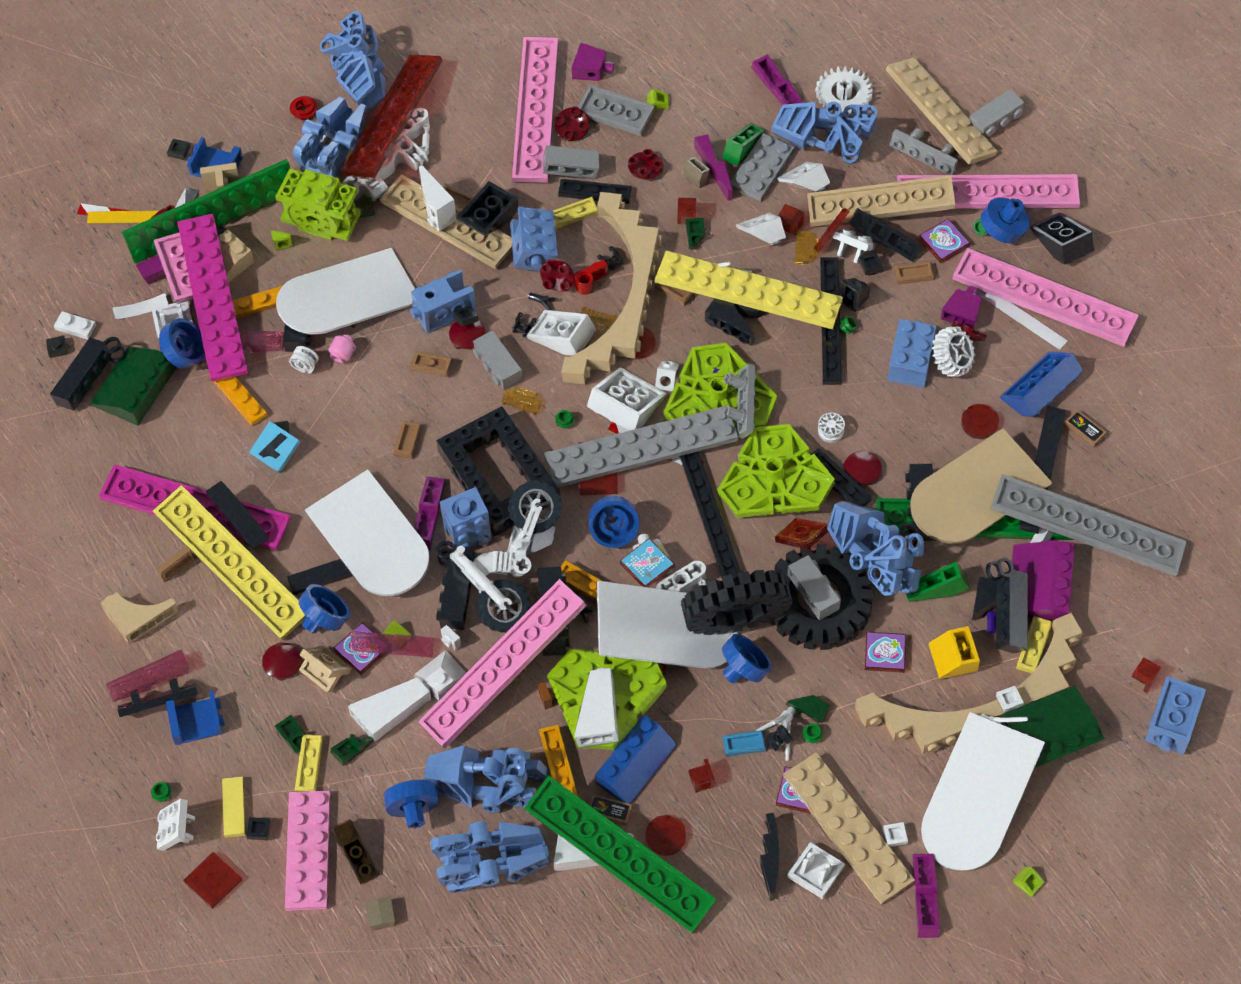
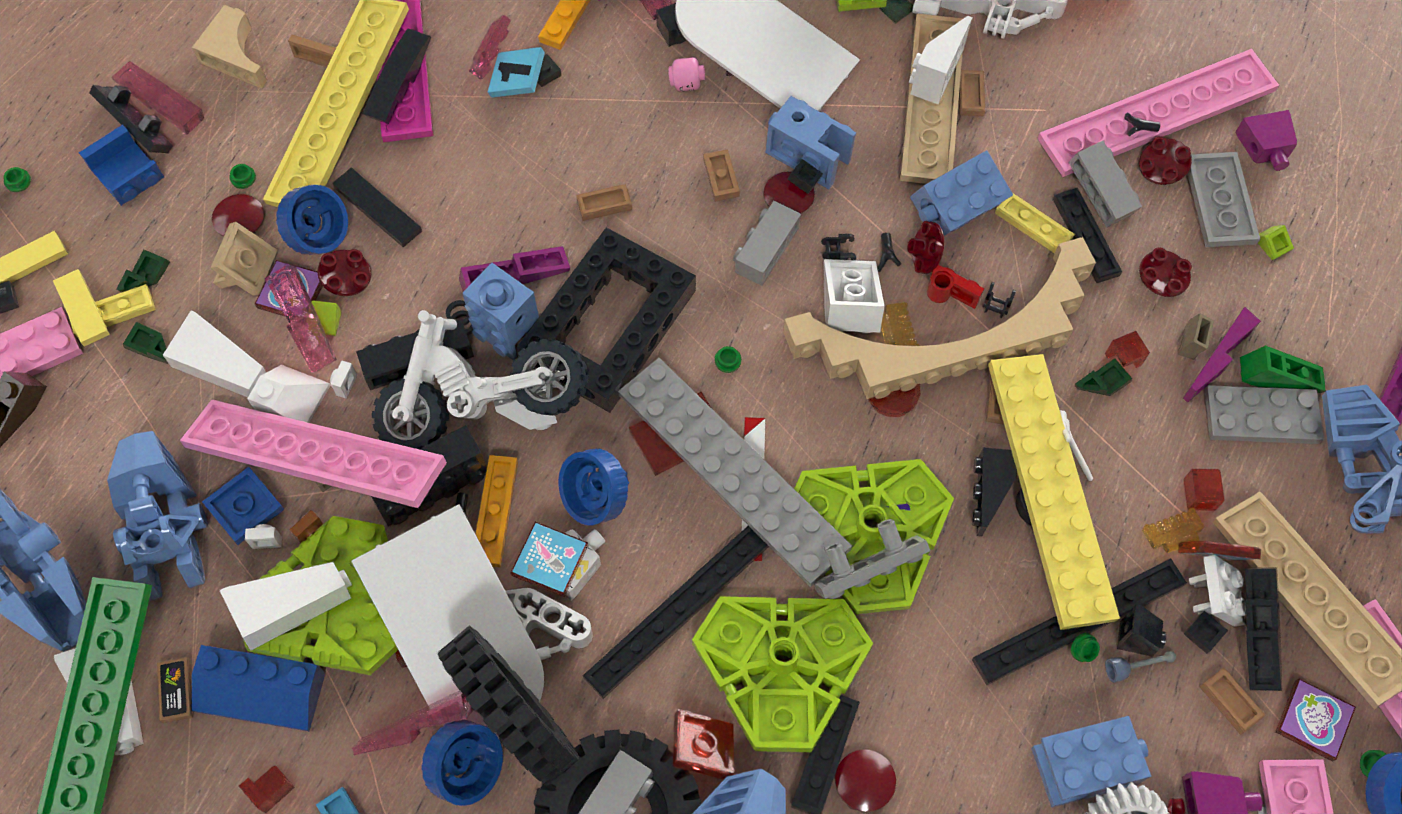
camera: 60 degrees right, 5 degrees up
white wheel [289,346,319,373] -> none
white piece [305,470,430,596] -> none
blue piece [383,780,439,829] -> none
black slope [456,181,519,237] -> none
clear yellow piece [502,386,541,415] -> none
light orange plate [539,724,578,796] -> none
white slope [587,367,667,431] -> none
clear red tile [645,815,686,856] -> none
white bracket [655,361,680,391] -> none
white slope [736,213,786,245] -> none
white slope [777,162,830,192] -> none
white wheel [818,413,845,443] -> none
none -> light yellow tile [53,269,110,347]
none -> blue plate [202,467,285,545]
none -> green plate [229,164,256,189]
none -> white plate [245,524,282,549]
none -> dark red dish [317,249,371,296]
none -> clear pink slope [352,691,474,755]
none -> clear pink hinge [469,15,511,80]
none -> sand blue hinge [1105,651,1176,683]
none -> black bar [1124,113,1160,136]

